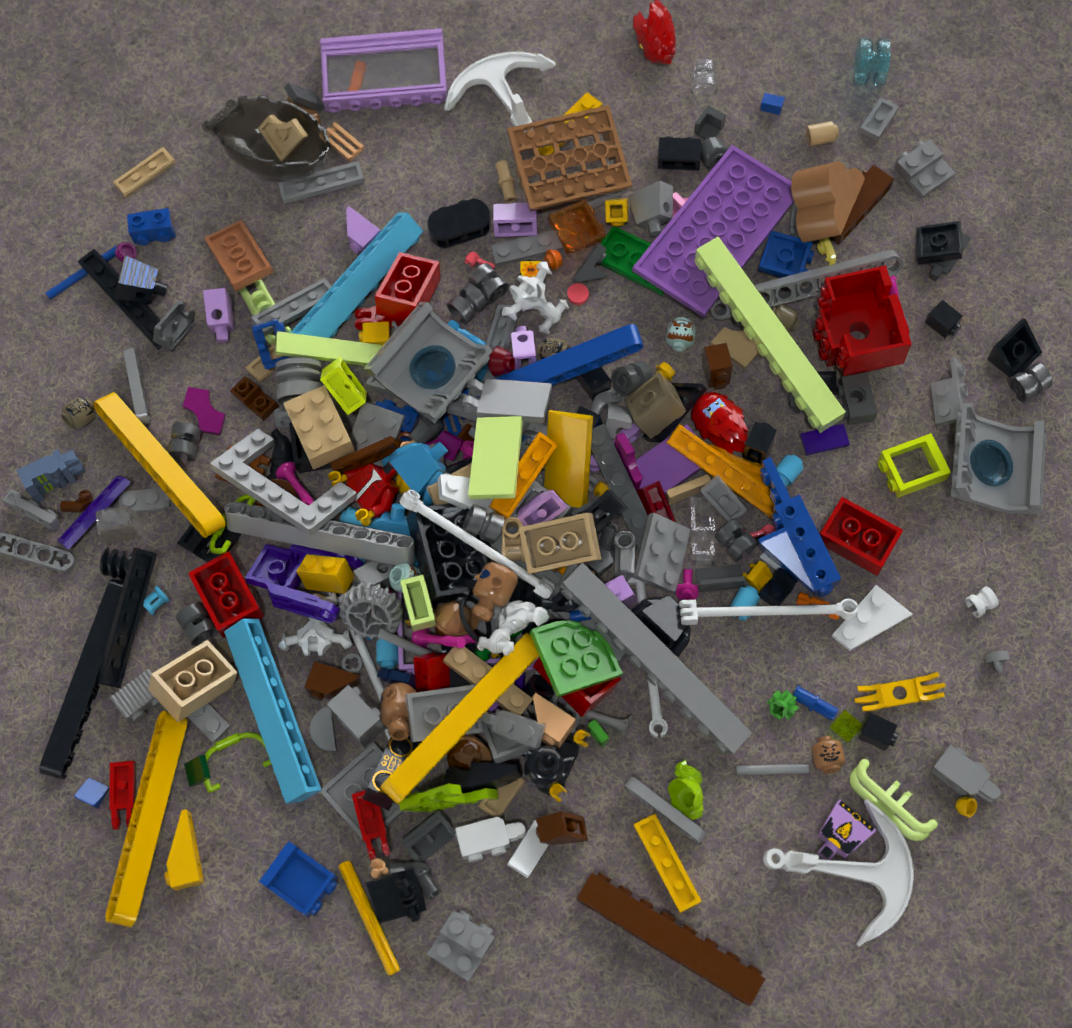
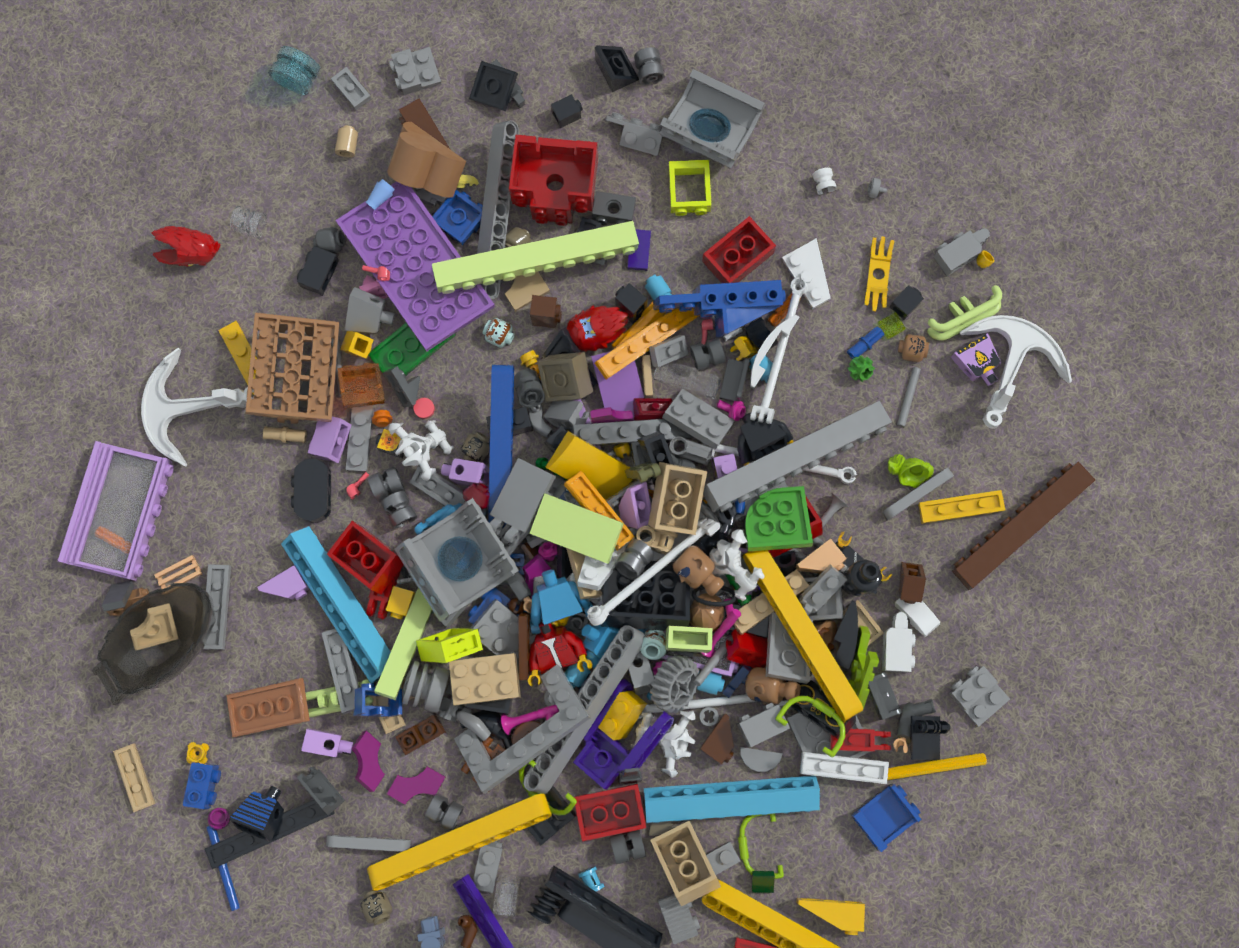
camera: 75 degrees left, 10 degrees up
bright green tile [588,719,609,747] -> none
dark grey panel [694,105,726,139] -> none
blue slope [760,93,785,115] -> none
none -> yellow plate [186,742,209,764]
none -> magenta tile [352,730,385,792]
none -> coral hand [362,265,390,281]
none -> light blue cone [366,179,395,210]
none -> light grey arm [456,708,491,741]
none -> dark grey piece [618,768,642,785]
none -> olive plate [624,463,661,483]
none -> white slope [750,315,799,389]
none -> lime piece [775,696,845,757]
none -> white tile [800,752,889,784]

